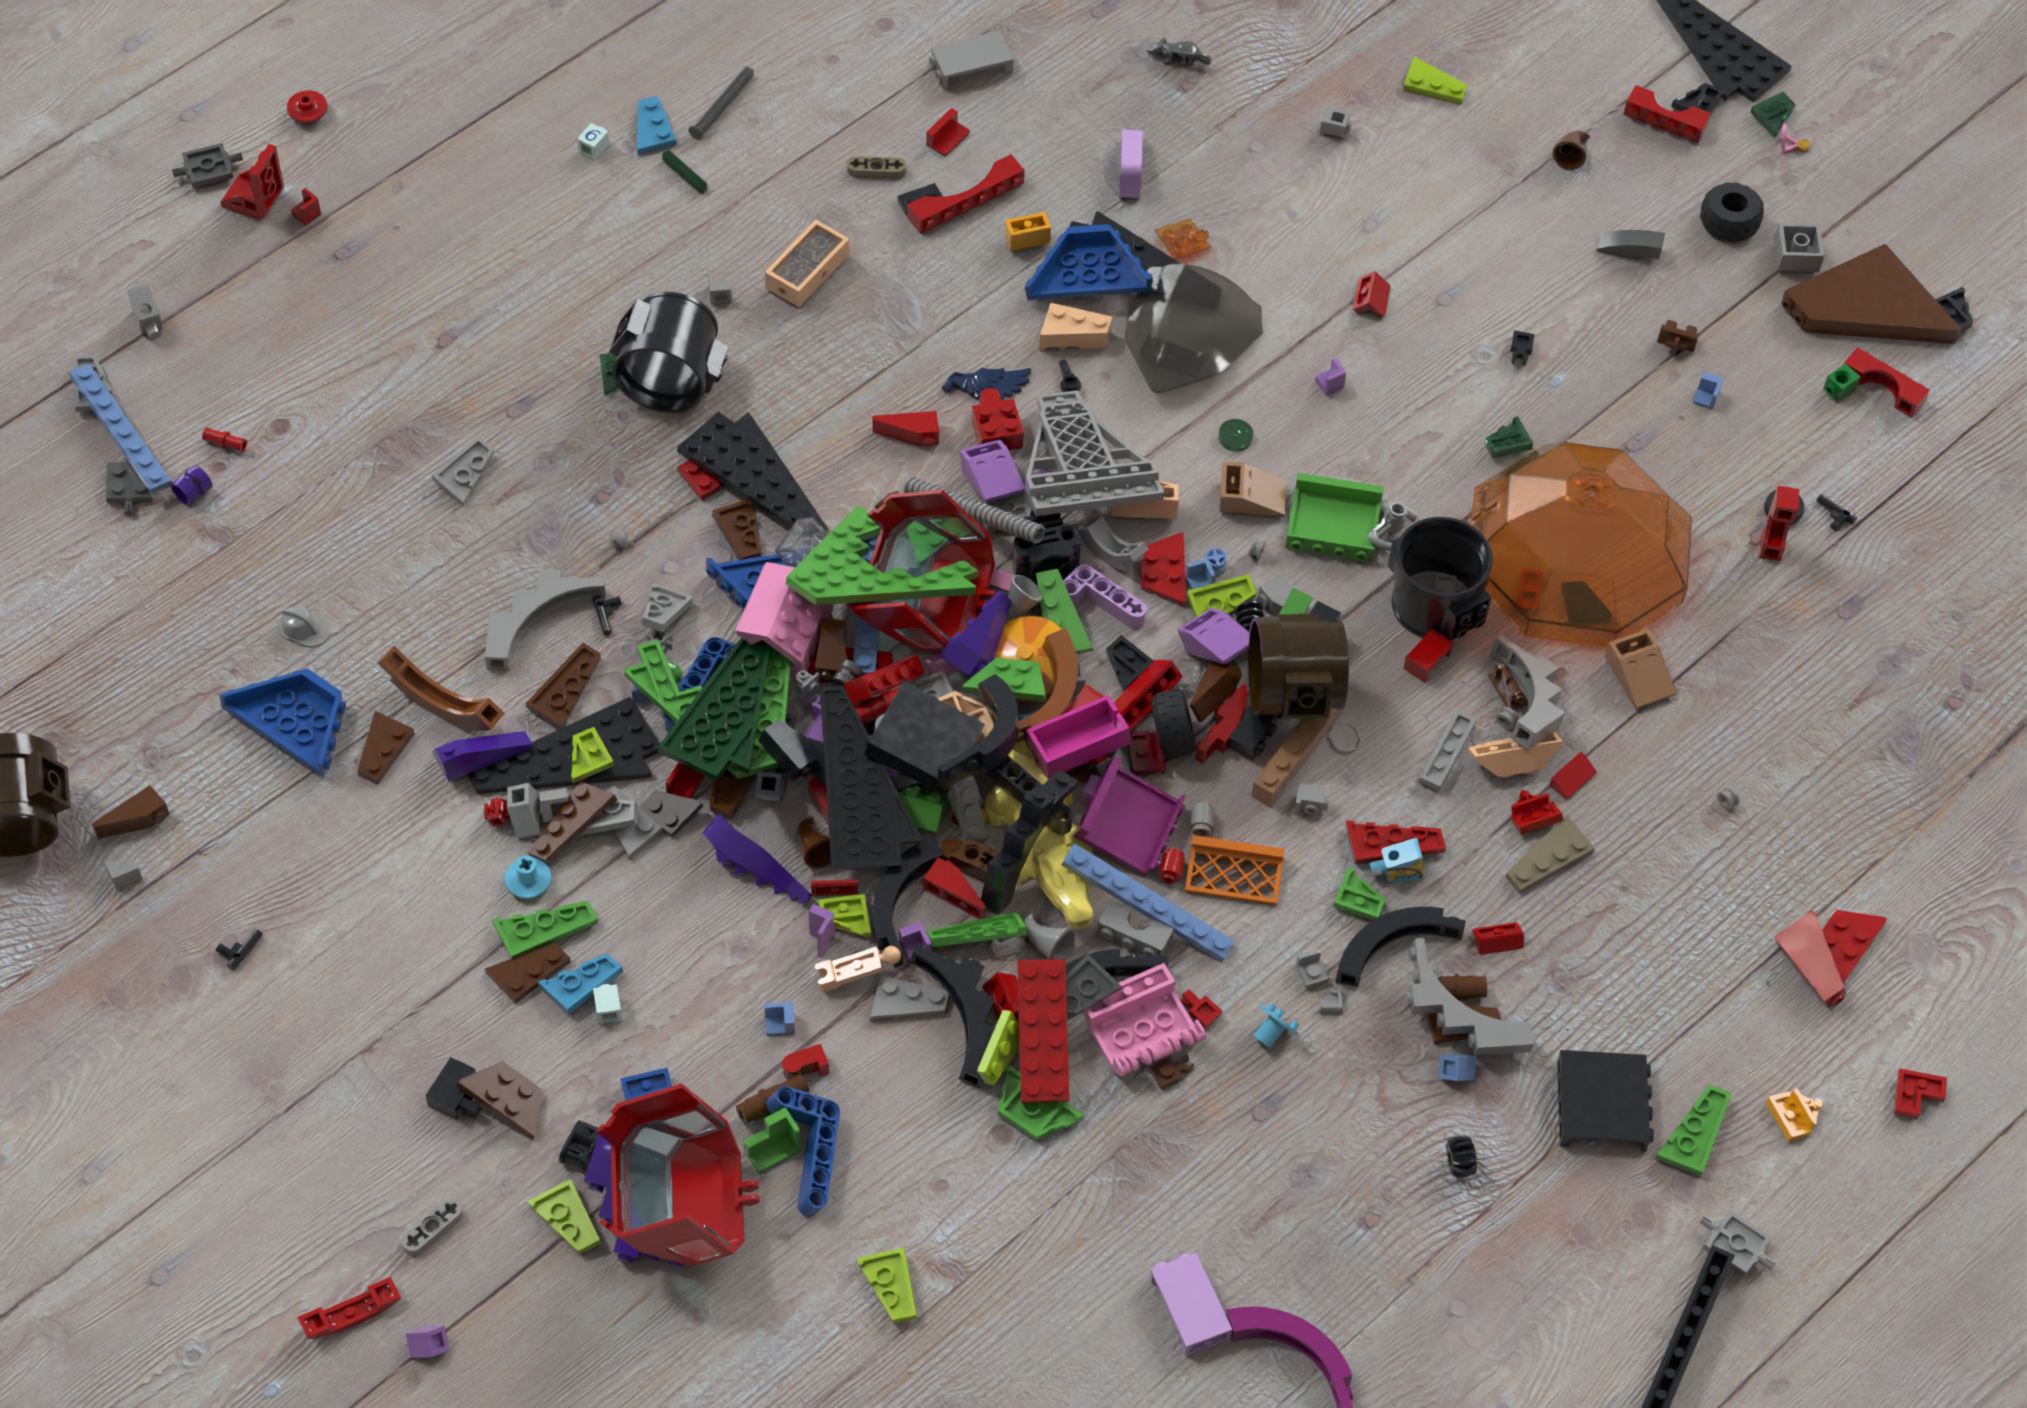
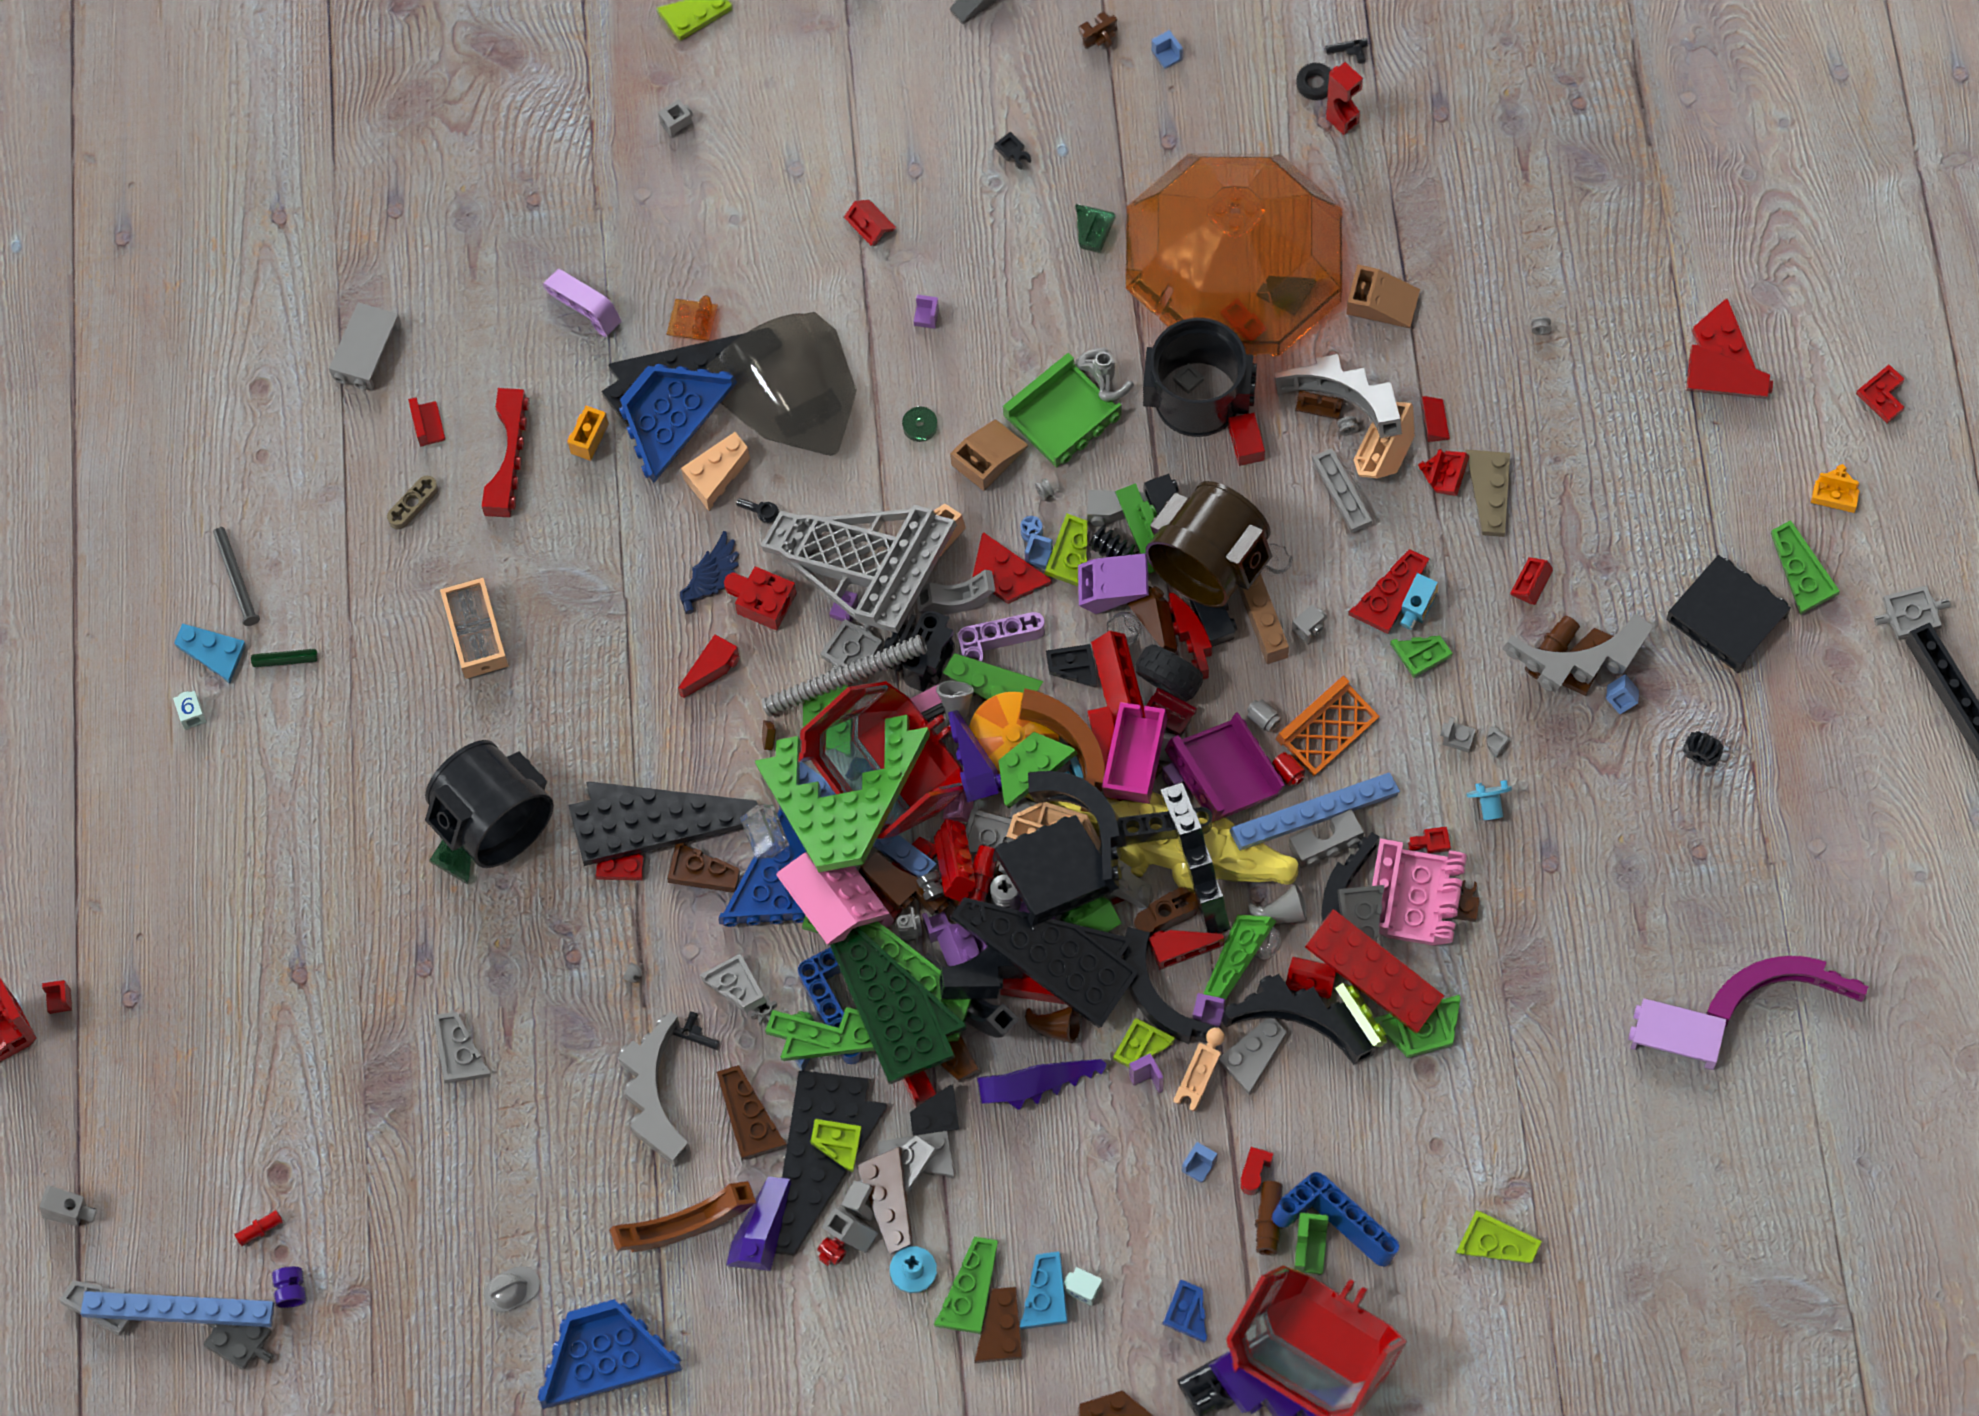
camera: 45 degrees left, 10 degrees up
reddish brown wing [357,711,415,785] -> none
light grey panel [708,272,732,304] -> none
red slope [811,879,858,896] -> none
black plate [897,183,943,215] -> none
medium lavender slope [960,440,1025,502] -> none
dark grey animal [1146,38,1212,67] -> none
black arch [1335,906,1466,987] -> none

